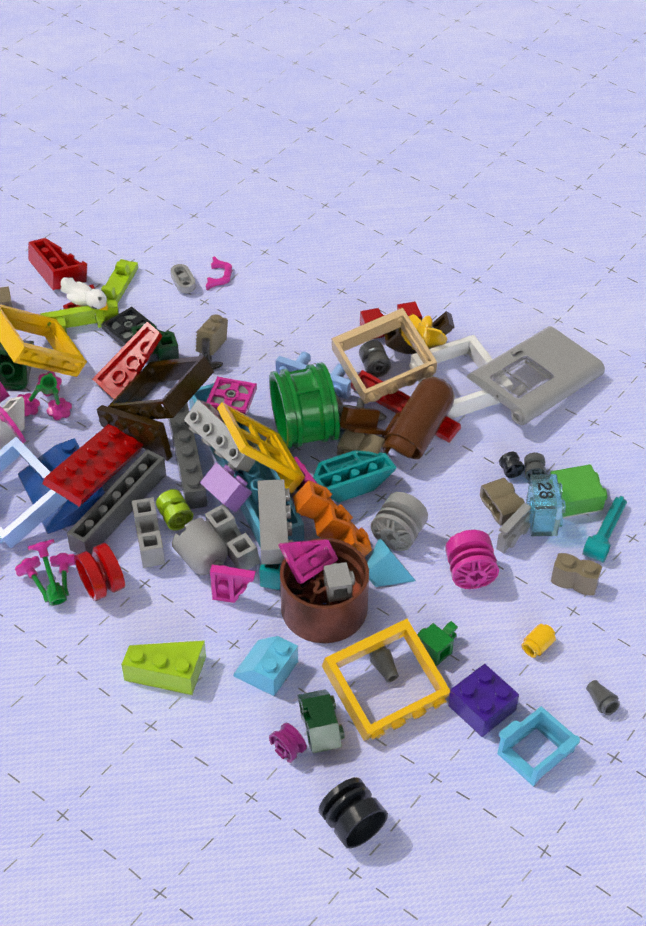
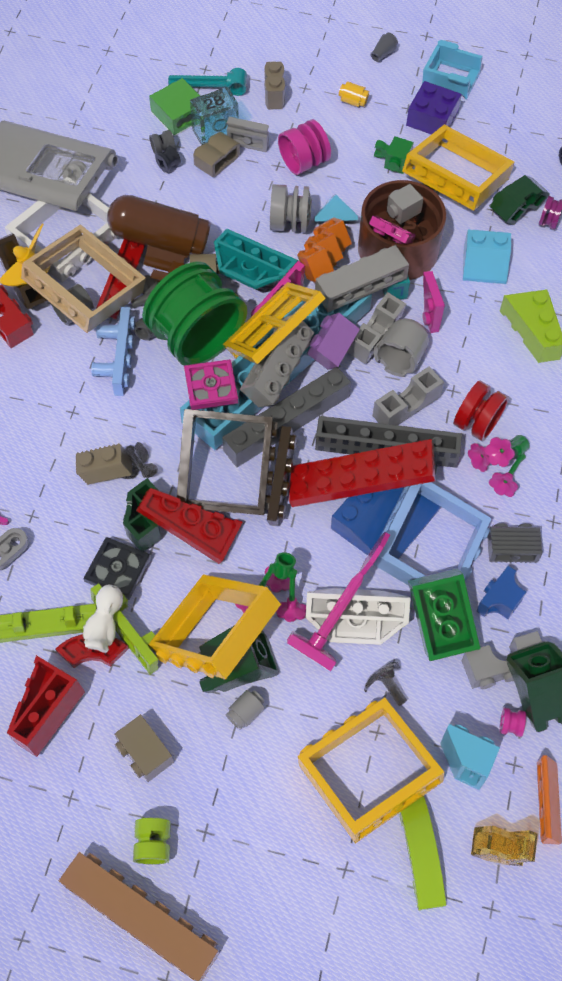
camera: 115 degrees left, 15 degrees up
lime wheel [156,489,193,531] -> none

